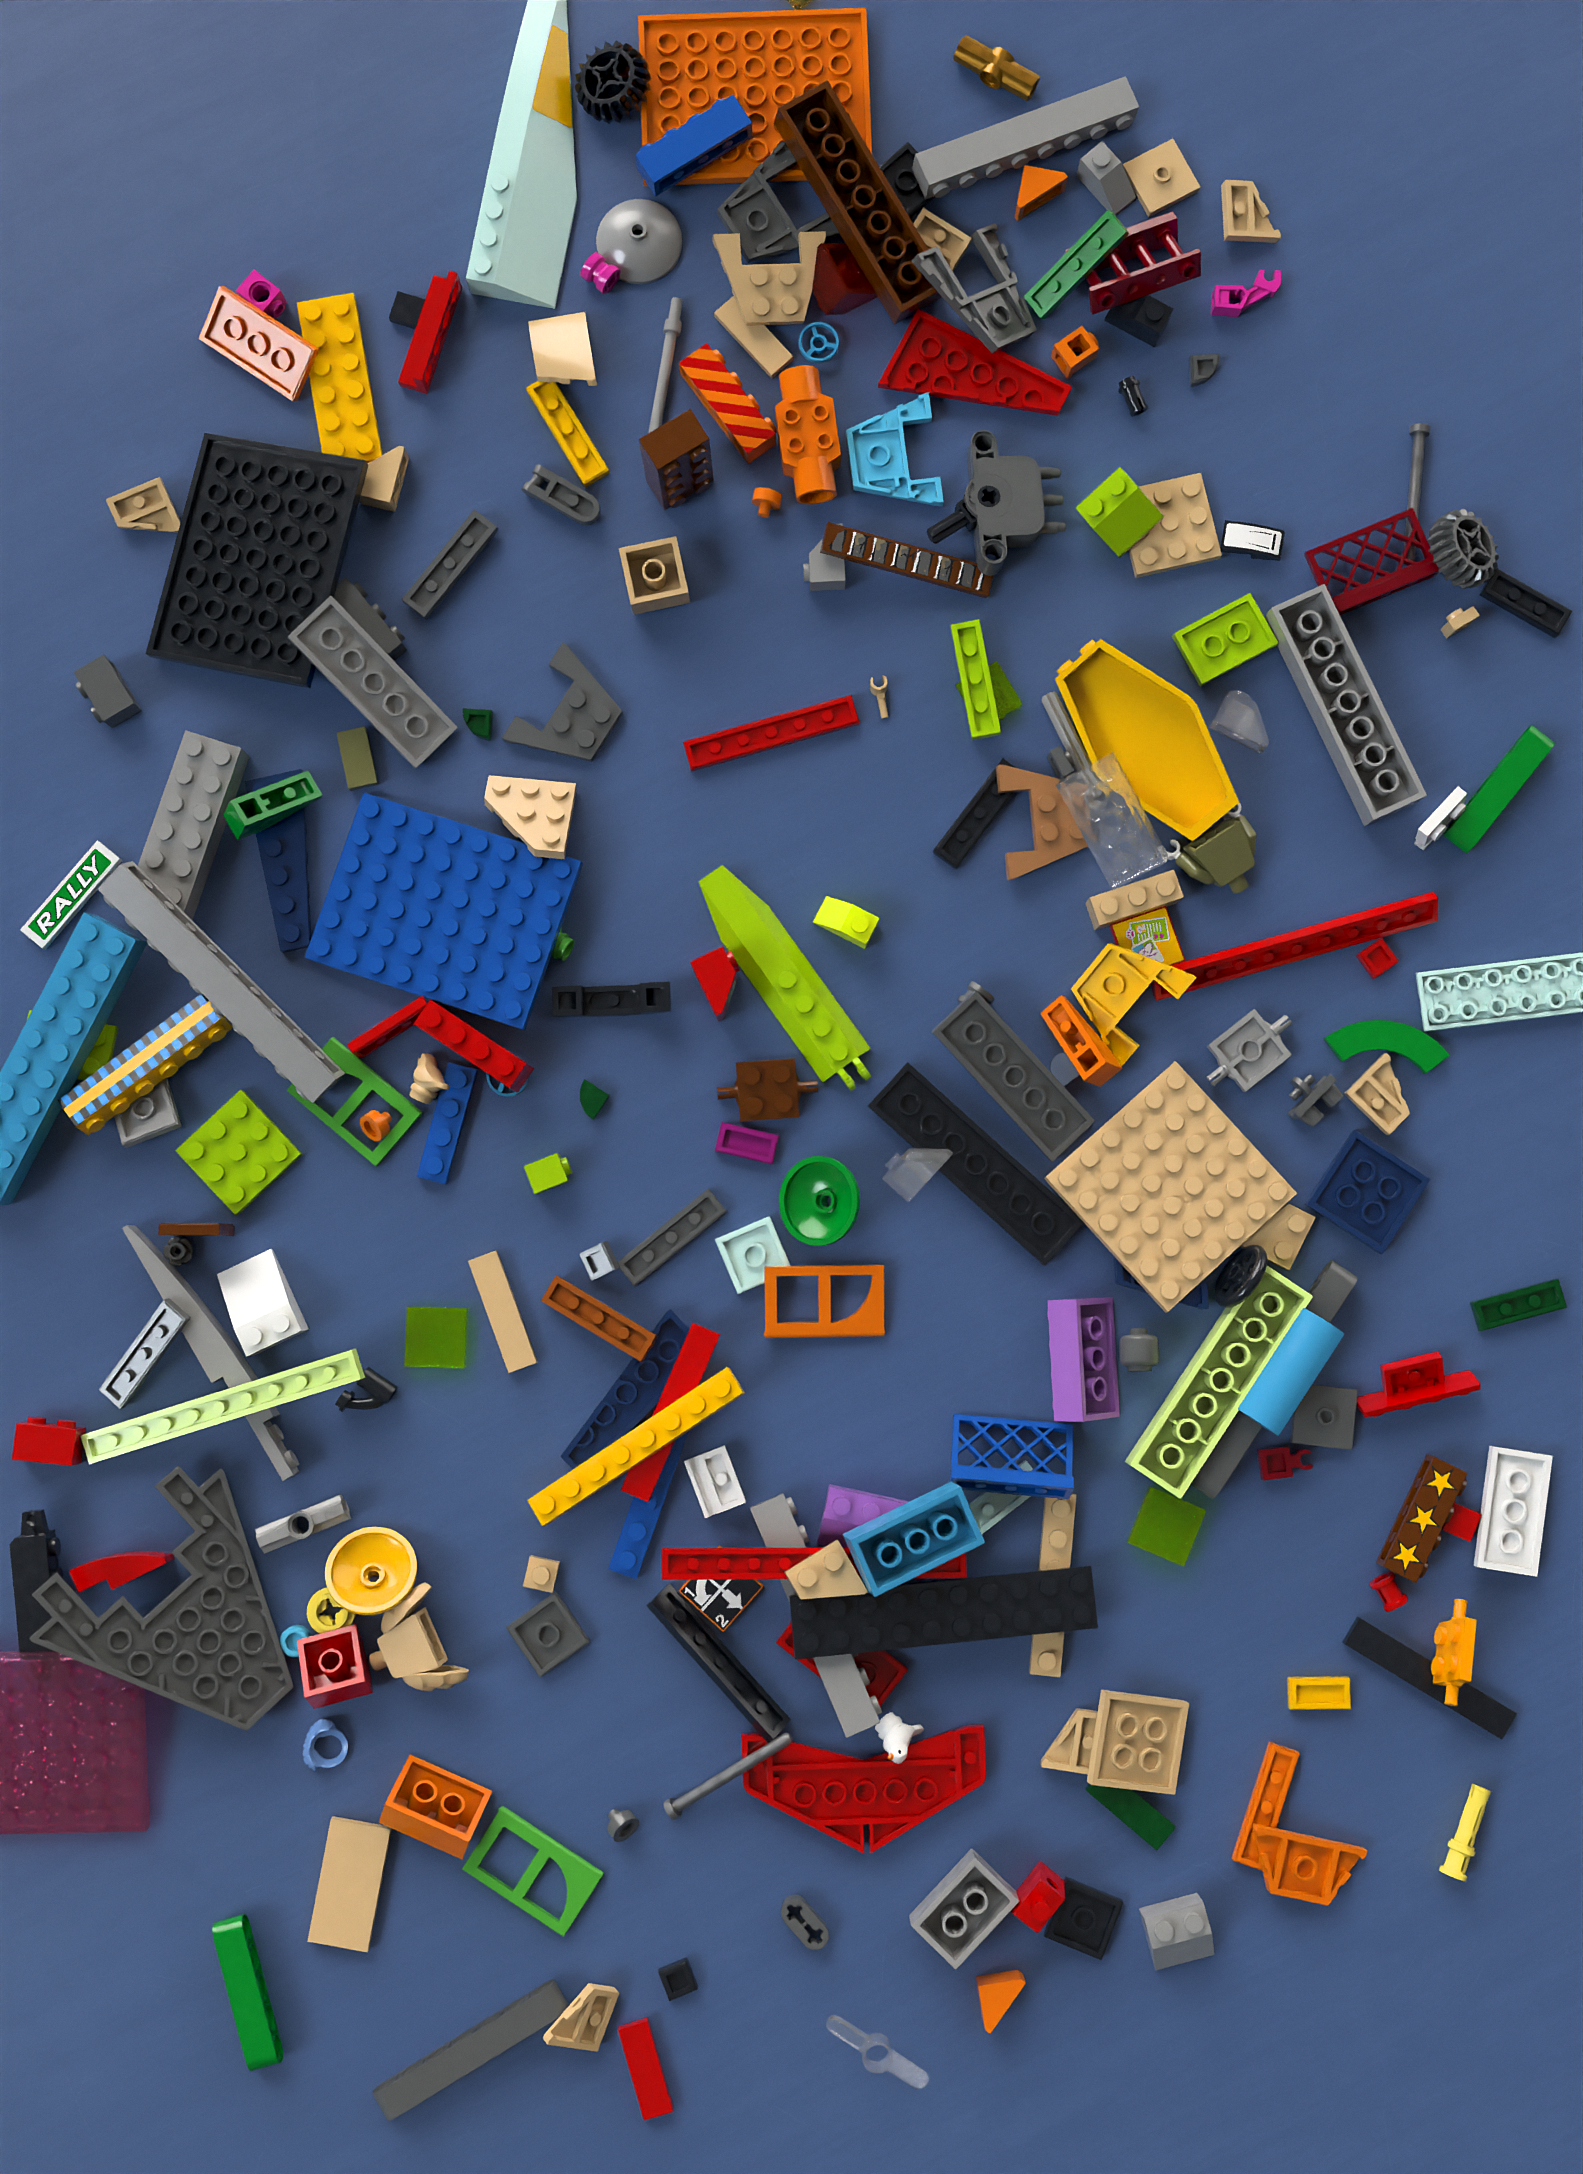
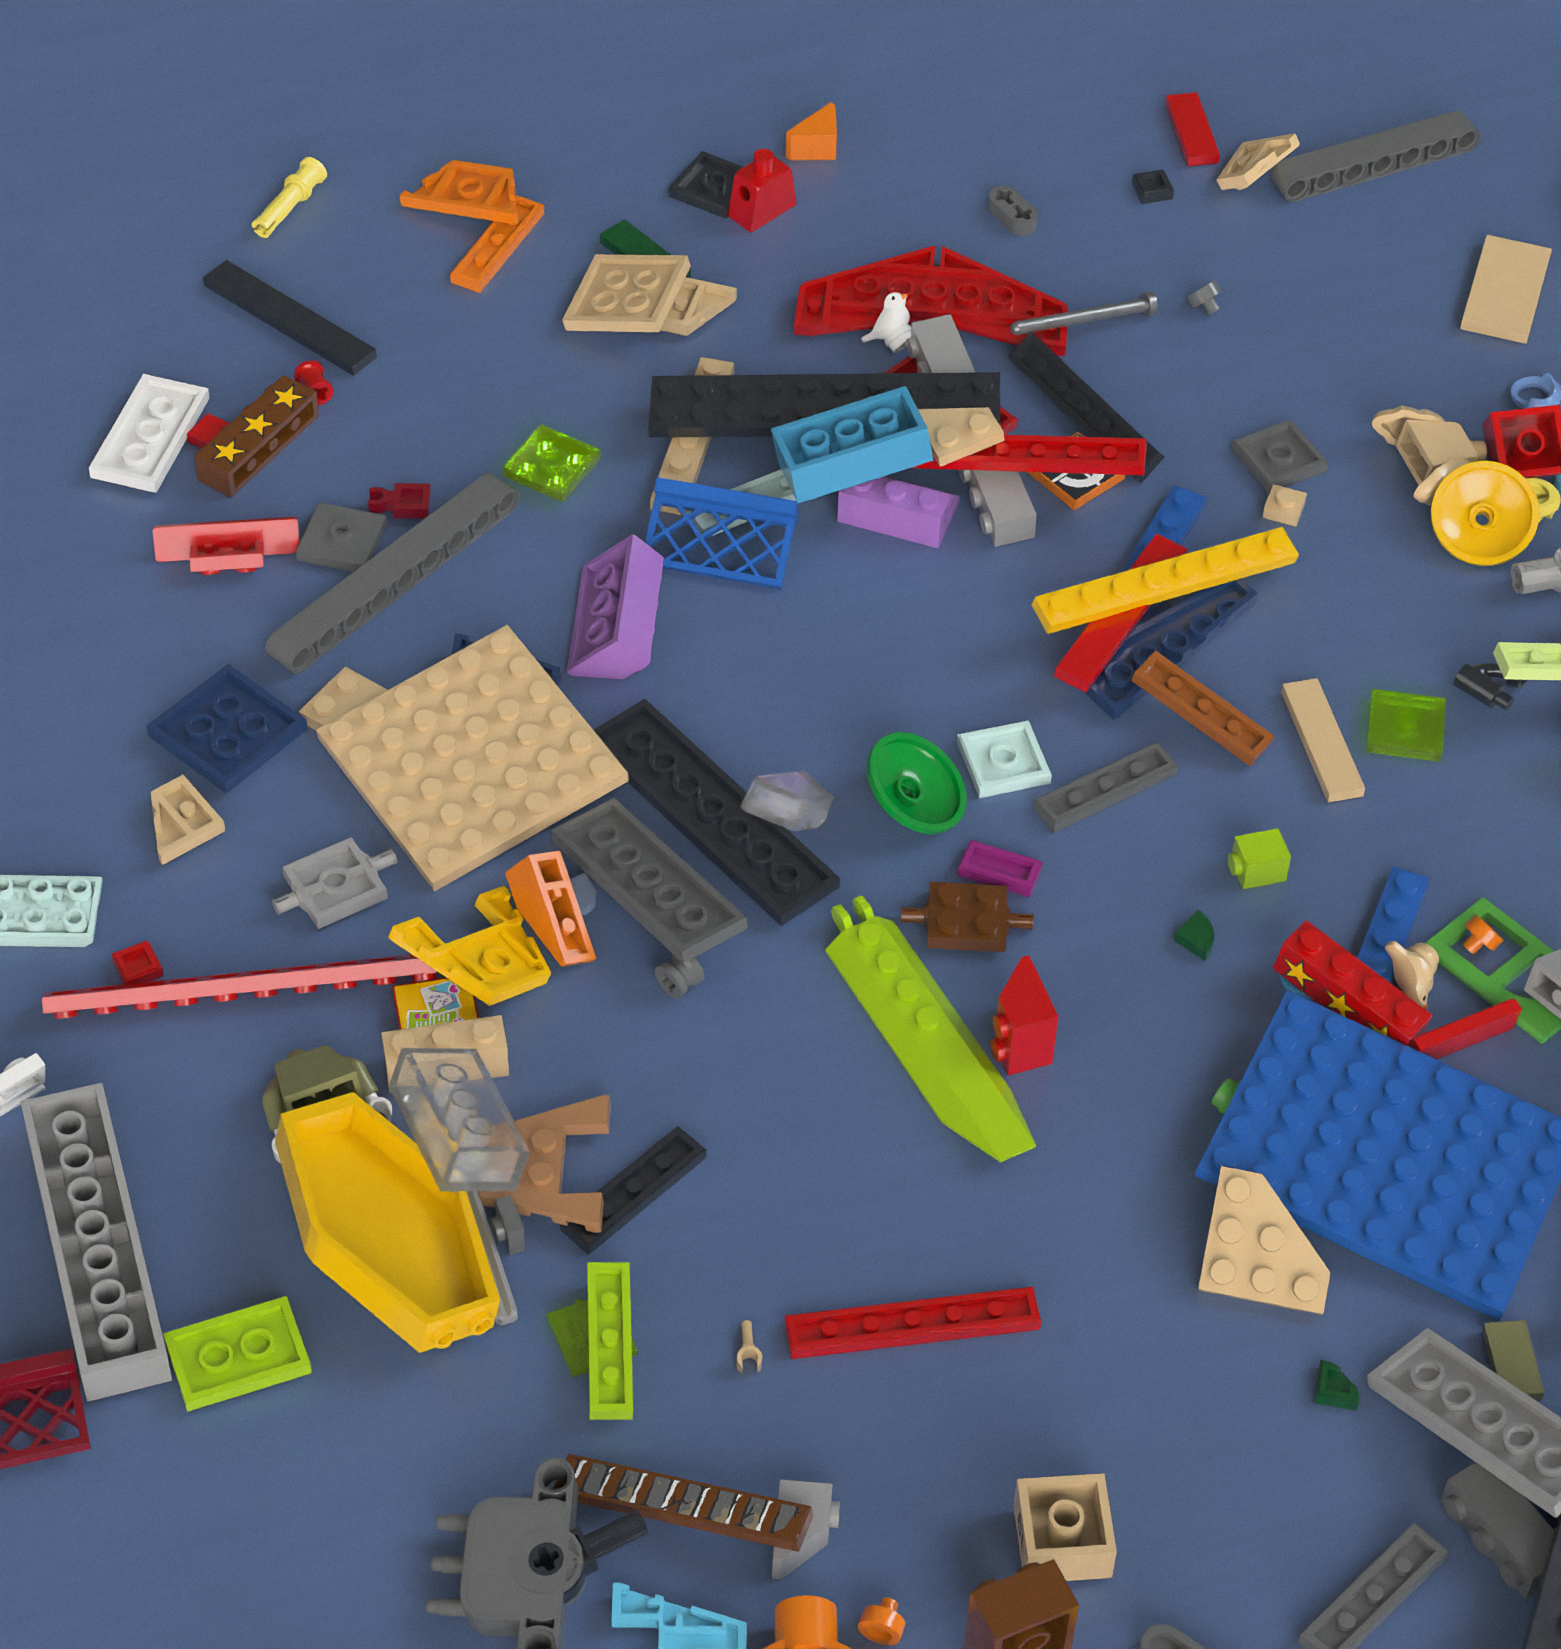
camera: 175 degrees left, 35 degrees down
orange slope [379,1754,492,1859] -> none
bright green window [462,1805,604,1937] -> none
dark grey wing [502,642,623,762] -> none
black slope [552,982,671,1017] -> none
tile [579,1241,620,1281] -> none
white plate [684,1445,746,1518] -> none
orange window [764,1265,886,1338] -> none
neon yellow slope [813,896,880,949] -> none
clear piece [826,2015,928,2089] -> none
light grey brick [909,1848,1019,1970] -> none
lime slope [1076,467,1164,558] -> none
dark grey head [1120,1328,1159,1372] -> none
yellowish green brick [1125,1266,1313,1499] -> none
tan plate [1128,473,1222,578] -> none
light grey slope [1139,1893,1214,1970] -> none
clear slope [1209,690,1269,754] -> none
black plate [1214,1245,1268,1308] -> none
slope [1220,520,1285,561] -> none
dark azure brick [1238,1308,1344,1436] -> none
dark grey hips [1287,1074,1343,1127] -> none
yellow tile [1287,1677,1351,1710] -> none
green tile [1323,1020,1450,1074] -> none
light orange plate [1431,1599,1477,1706] -> none
dark green tile [1470,1279,1567,1331] -> none

